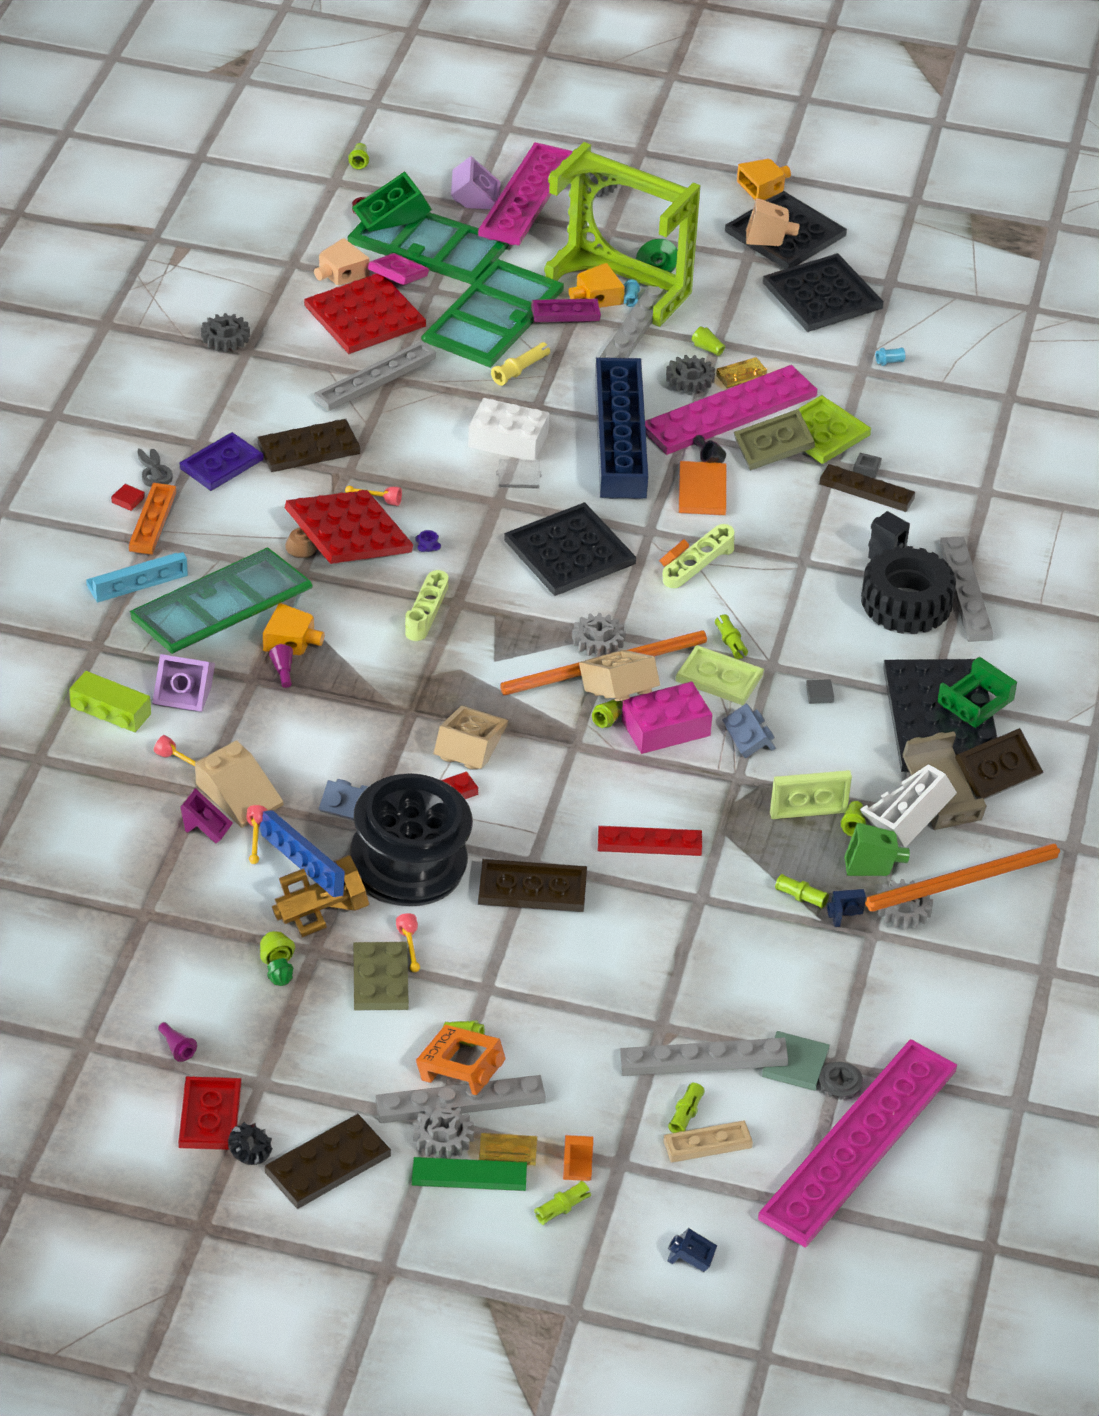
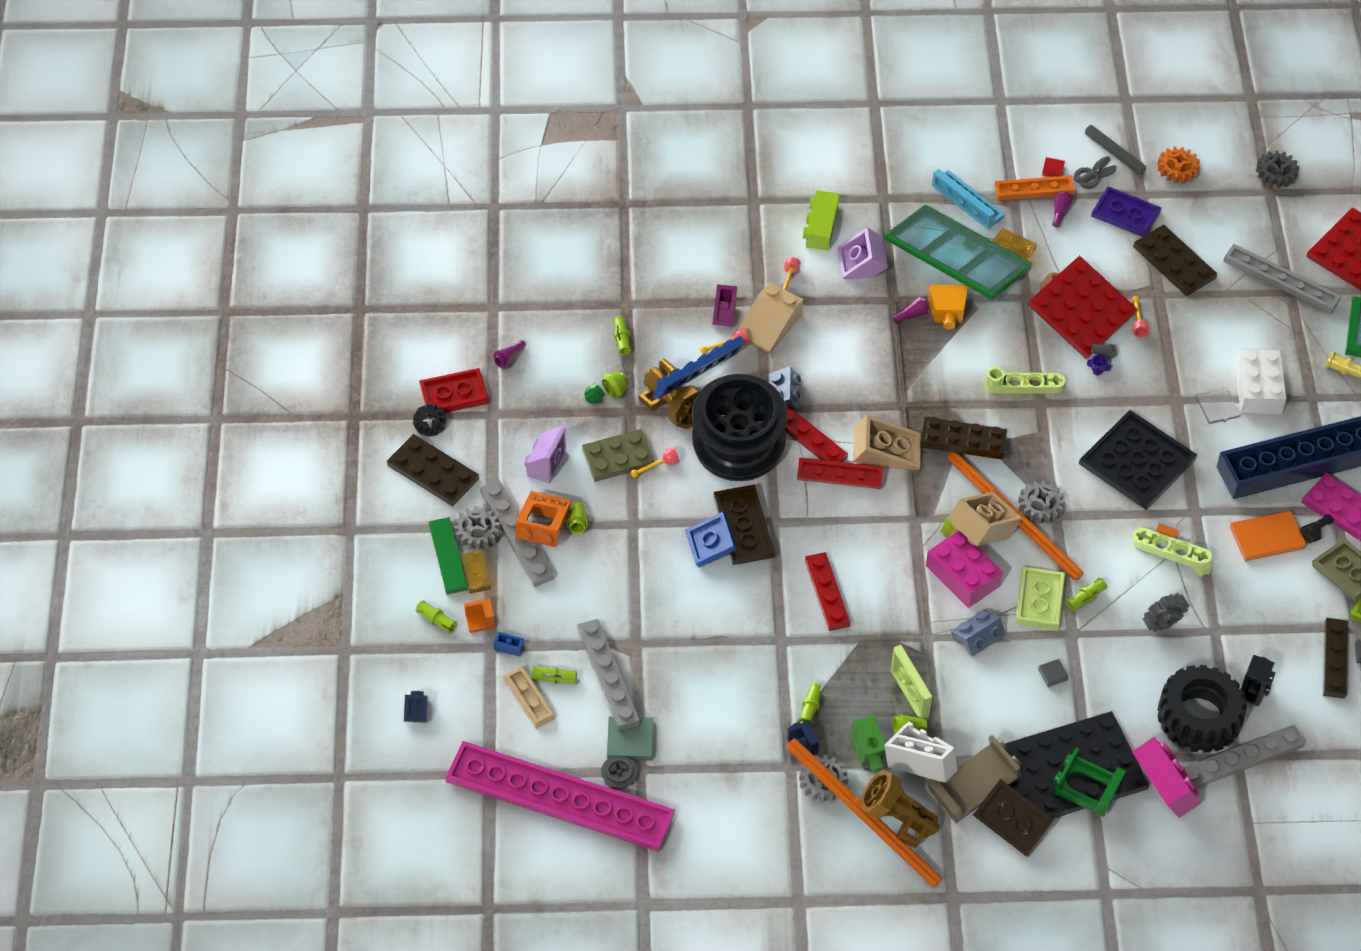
camera: 75 degrees right, 10 degrees up
none -> blue piece [494,632,525,657]
none -> lavender slope [524,426,567,484]
none -> lime pin [613,316,631,356]
none -> plate [685,512,737,567]
none -> red plate [797,457,883,489]
none -> pearl gold piece [860,769,940,848]
none -> dark brown plate [920,417,1007,460]
none -> clear yellow plate [993,228,1037,261]
none -> magenta cone [1052,192,1073,227]
none -> dark grey axle [1085,125,1146,175]
none -> dark grey arm [1091,343,1117,359]
none -> dark pink brick [1132,736,1202,818]
none -> dark grey gear [1142,593,1189,632]
none -> orange gear [1157,146,1200,184]

